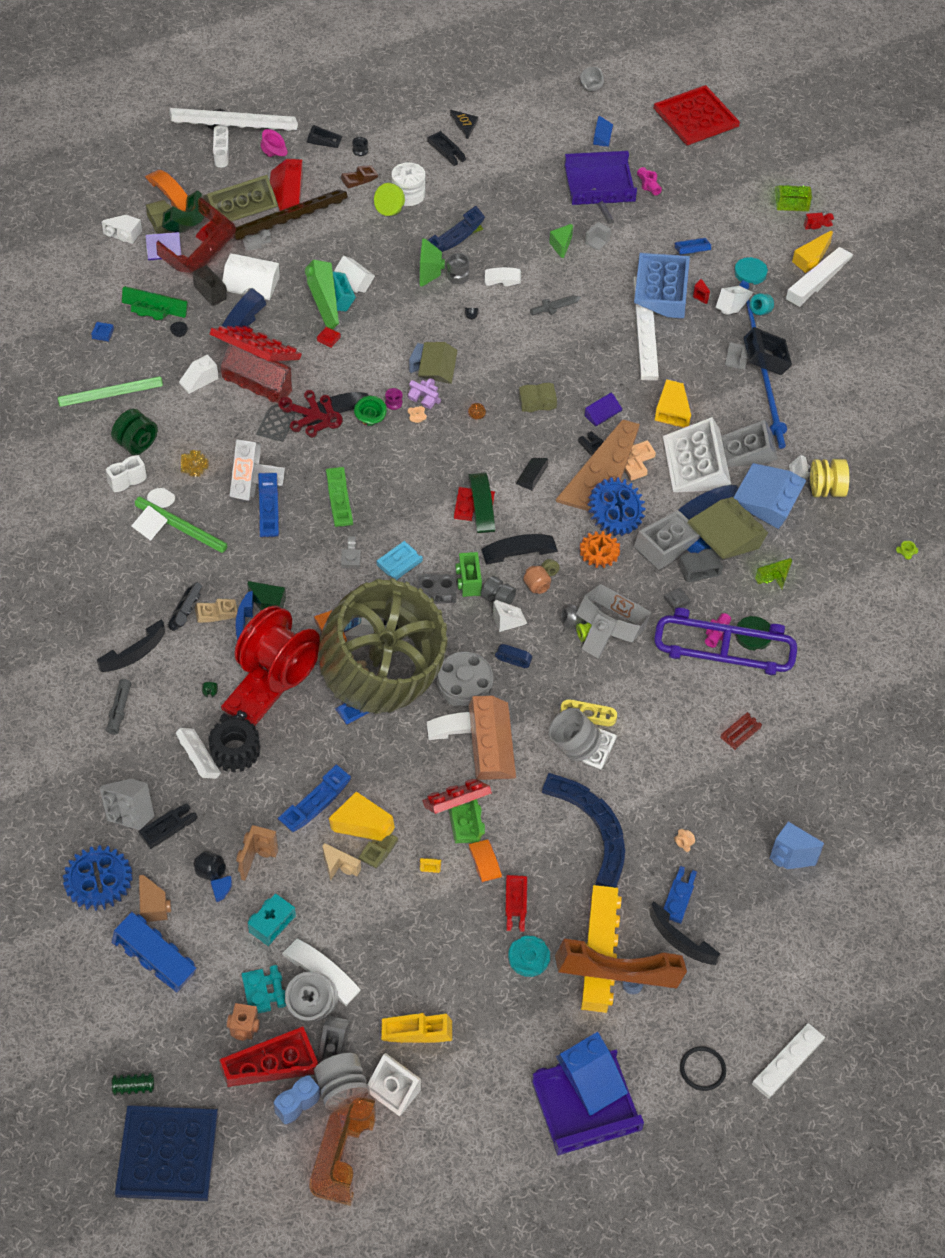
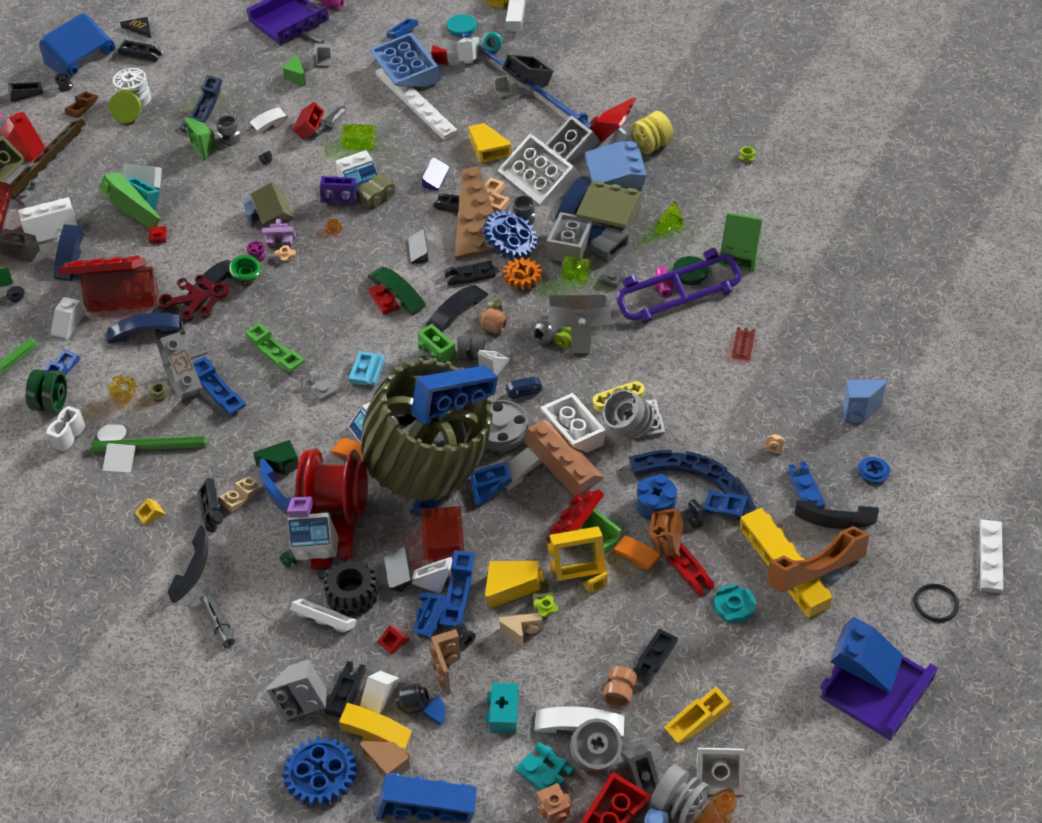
camera: 30 degrees left, 5 degrees down
none -> blue windscreen [39,13,116,77]
none -> blue slope [44,349,81,376]
none -> dark blue slope [107,313,180,344]
none -> yellow slope [135,498,165,525]
none -> olive plate [149,382,169,400]
none -> medium lavender plate [287,497,313,518]
none -> slope [288,513,339,560]
none -> red brick [293,102,324,140]
none -> dark purple brick [320,176,356,205]
none -> slope [335,150,378,193]
none -> yellow slope [339,703,412,749]
none -> clear neon green brick [340,124,377,150]
none -> white slope [360,671,400,714]
none -> red slope [377,625,410,655]
none -> slope [384,547,413,592]
none -> blue wedge [411,365,498,425]
none -> white slope [412,557,452,593]
none -> blue wing [413,593,448,638]
none -> clear red brick [420,506,465,561]
none -> black hinge [444,261,496,285]
none -> black wheel [451,623,476,650]
none -> blue wing [471,461,512,507]
none -> dark grey wheel [512,195,535,225]
none -> lime plate [534,595,558,617]
none -> white slope [540,393,605,453]
none -> yellow window [547,527,606,581]
none -> clear neon green wheel [562,256,590,282]
none -> red wedge [589,97,636,143]
none -> nougat wheel [602,666,637,708]
none -> black hinge [633,628,678,686]
none -> blue brick [636,474,677,519]
none -> dark orange piece [649,509,683,558]
none -> black arm [688,499,704,528]
none -> blue slope [704,490,747,517]
none -> bright green slope [719,212,763,271]
none -> blue gear [858,457,890,484]

